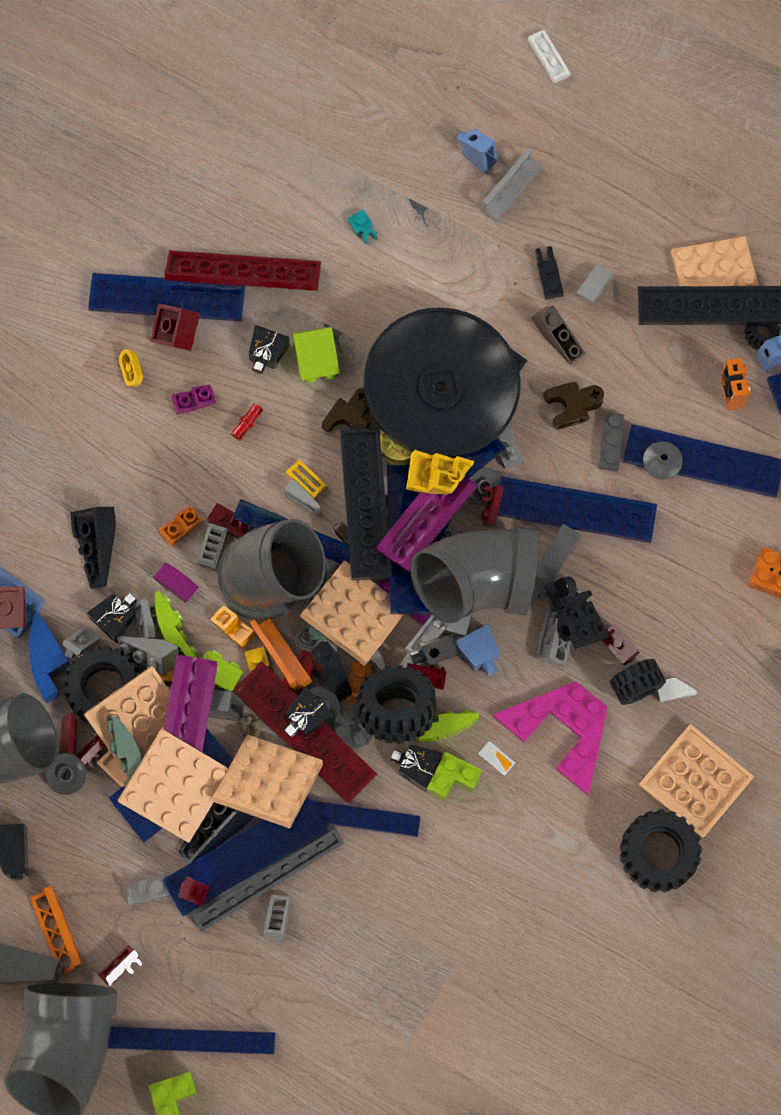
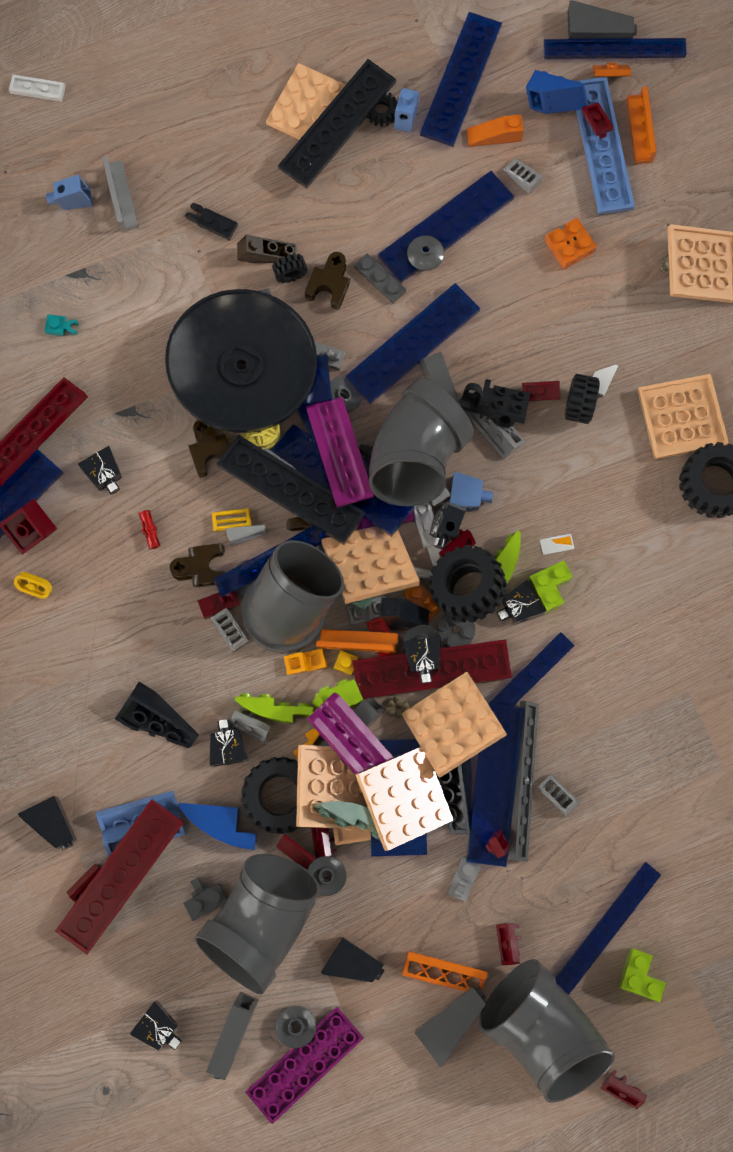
camera: 50 degrees left, 5 degrees up
light grey plate [62,626,101,660] -> none
light grey slope [117,636,179,675] -> none
magenta slope [153,562,199,603] -> none
orange slope [158,506,203,547] -> none
magenta slope [171,384,216,415] -> none
lime slope [292,327,340,383] -> none
yellow slope [406,450,474,494] -> none
dark red plate [480,486,504,527] -> none
dark pink wing [493,681,608,795] -> none
light grey slope [576,264,614,304] -> none
orange piece [720,358,751,410] -> none
none -> dark brown piece [170,543,229,587]
none -> black tyre [272,254,308,283]

